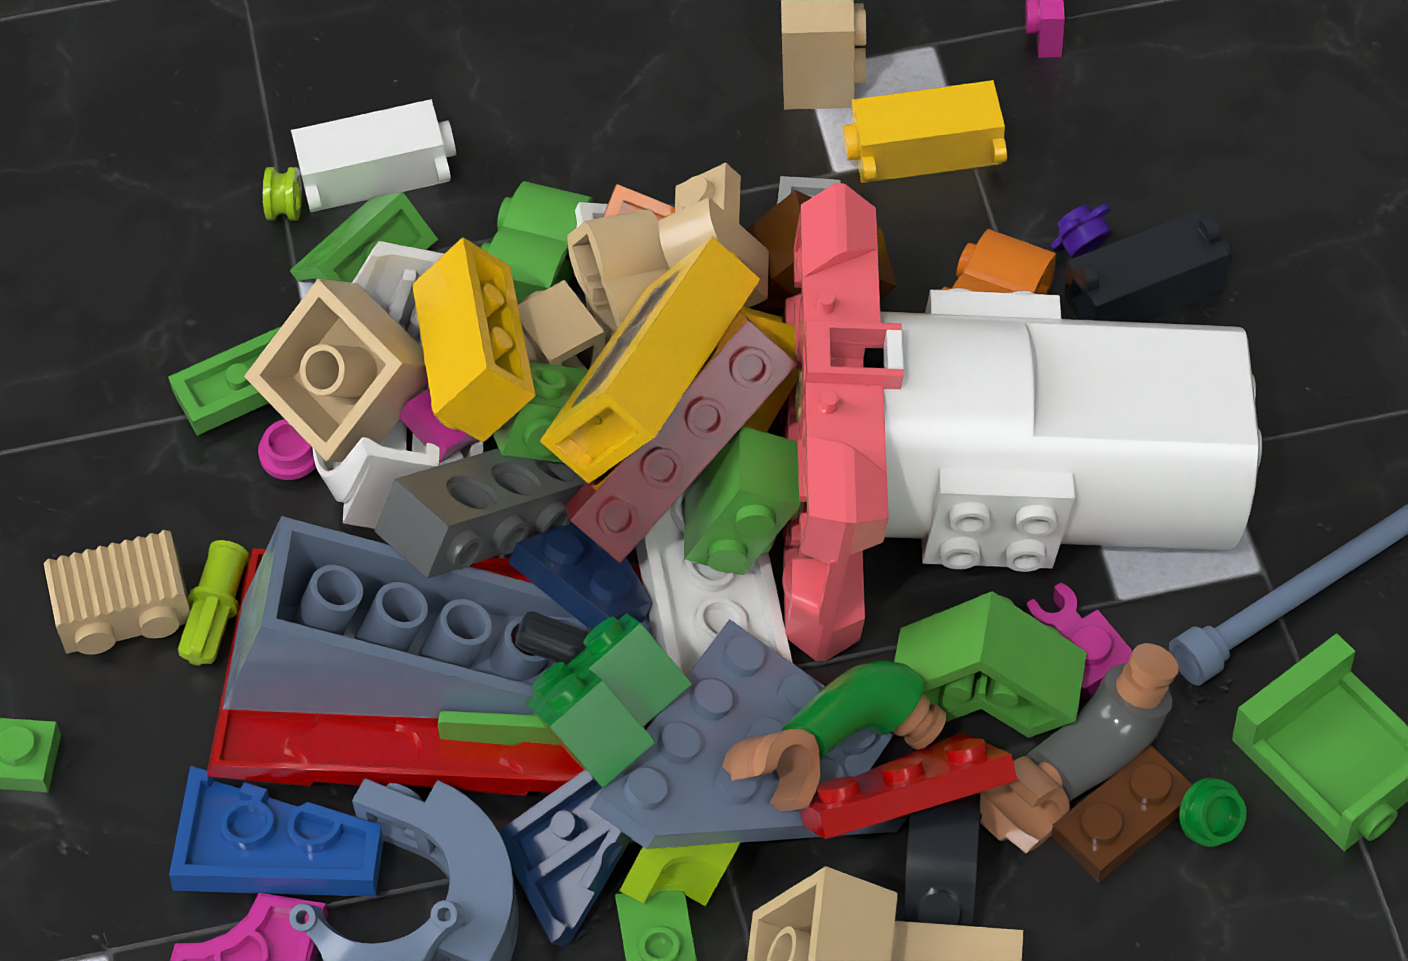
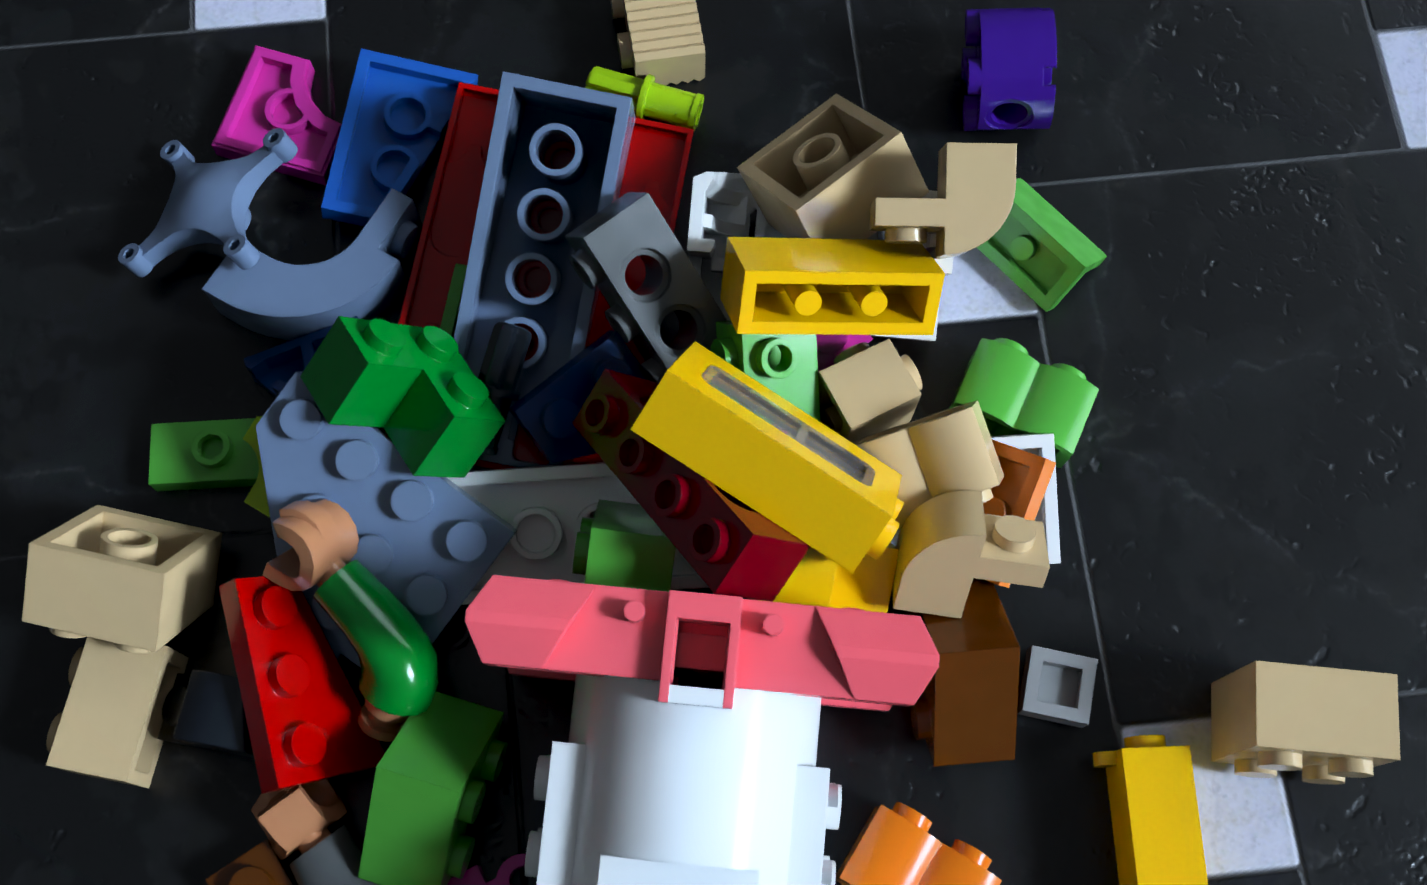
camera: 90 degrees right, 15 degrees up
bright green plate [168,327,281,435] -> none
lime bush [263,167,302,221] -> none
white brick [291,99,456,213] -> none
none -> tan brick [869,142,1017,259]
none -> dark purple brick [961,7,1057,131]

